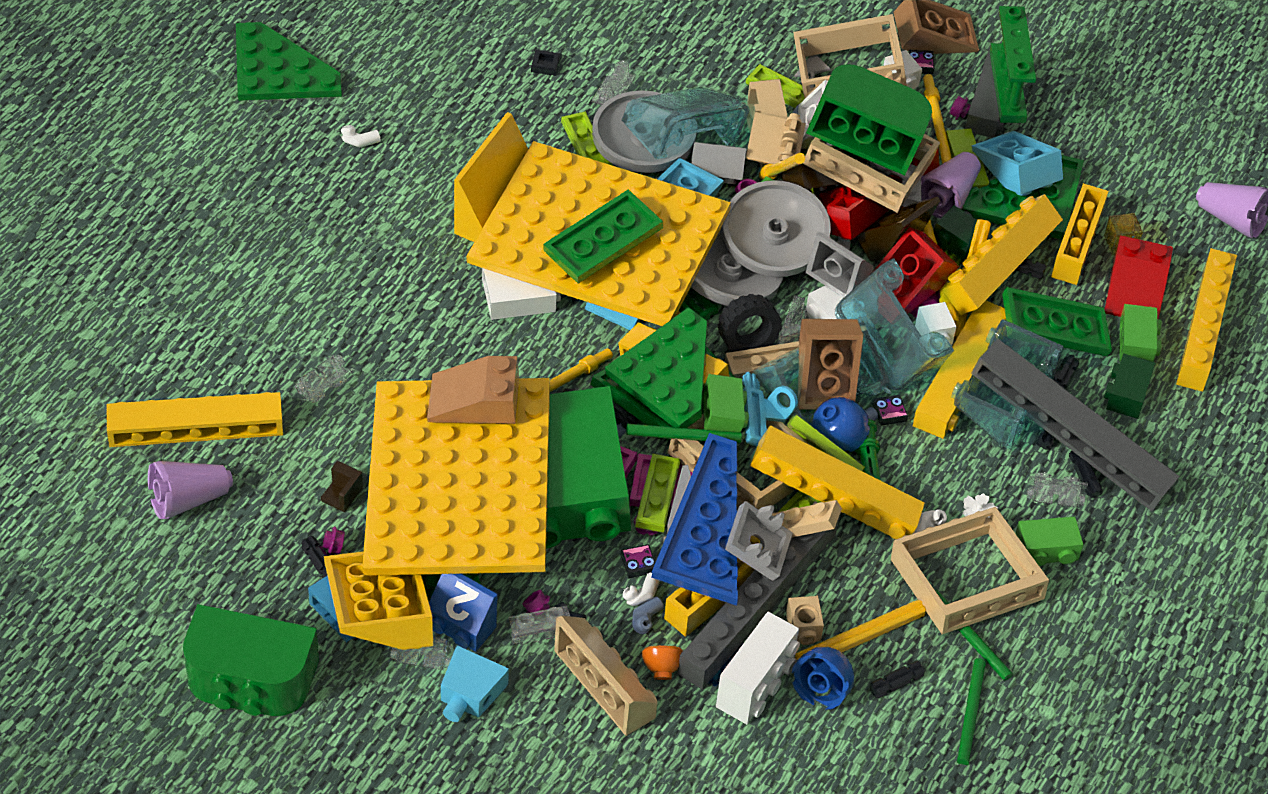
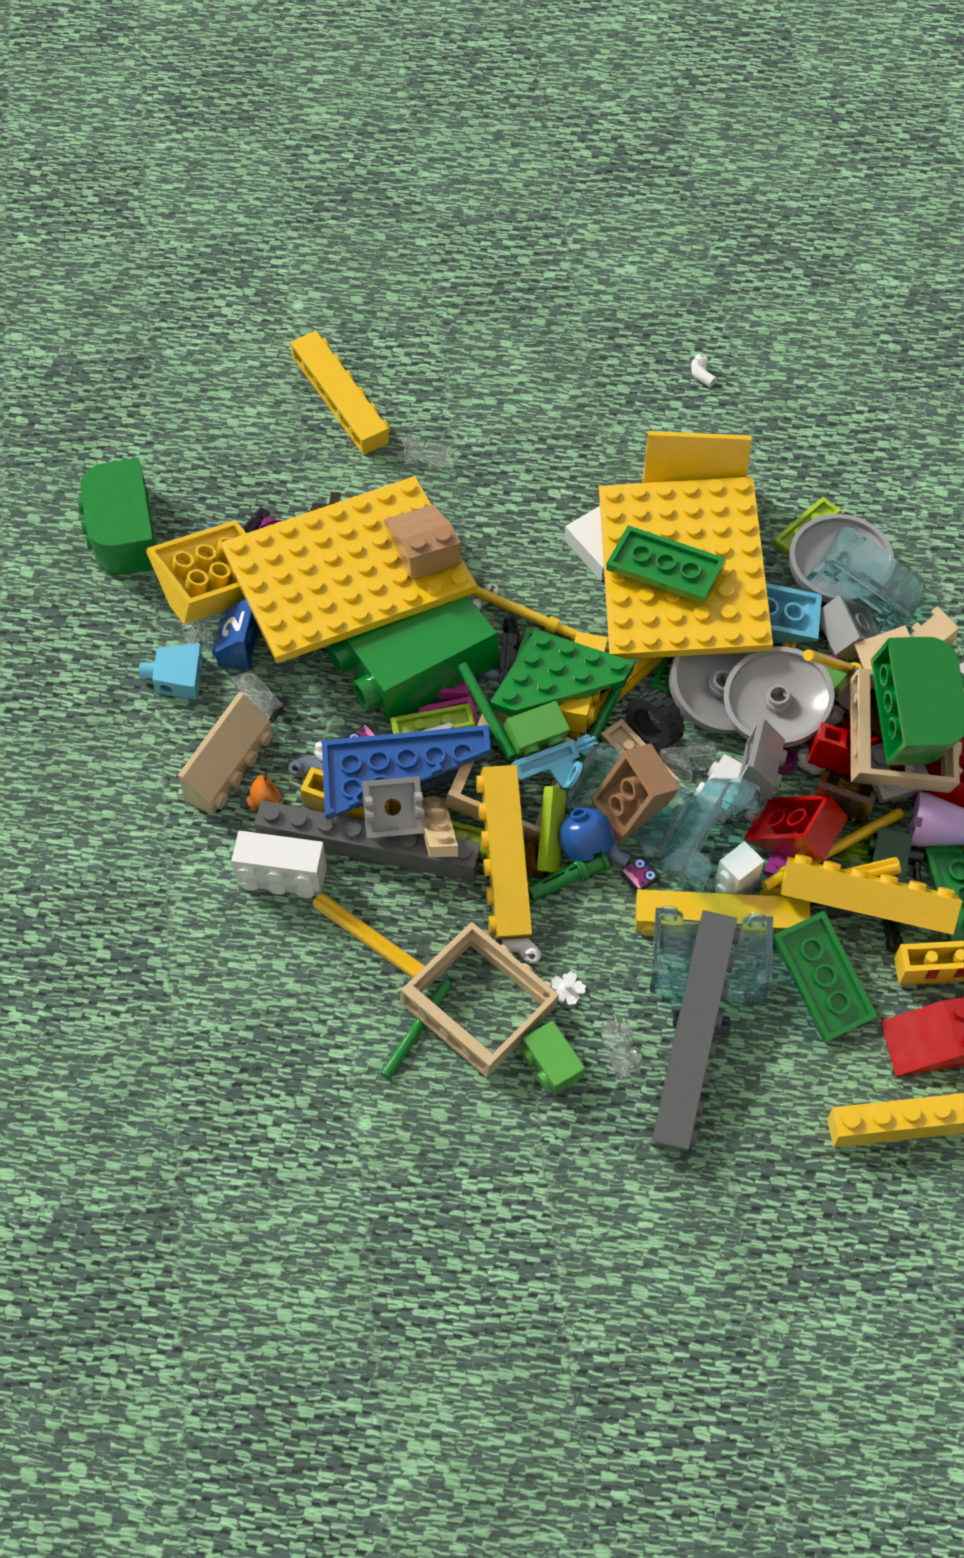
camera: 70 degrees right, 10 degrees up
lavender cone [148,461,233,519] -> none
green plate [236,22,342,101] -> none
magenta plate [522,590,550,617] -> none
black tile [531,50,561,76] -> none
clear hinge [592,60,636,105] -> none
tan brick [786,596,824,645] -> none
blue cylinder [792,647,854,709] -> none
black axle [869,660,925,698] -> none
green bar [957,658,986,765] -> none
black axle [1053,355,1079,389] -> none
black axle [1069,451,1103,498] -> none
dark green brick [1104,353,1156,419] -> none
bright green brick [1119,304,1162,362] -> none

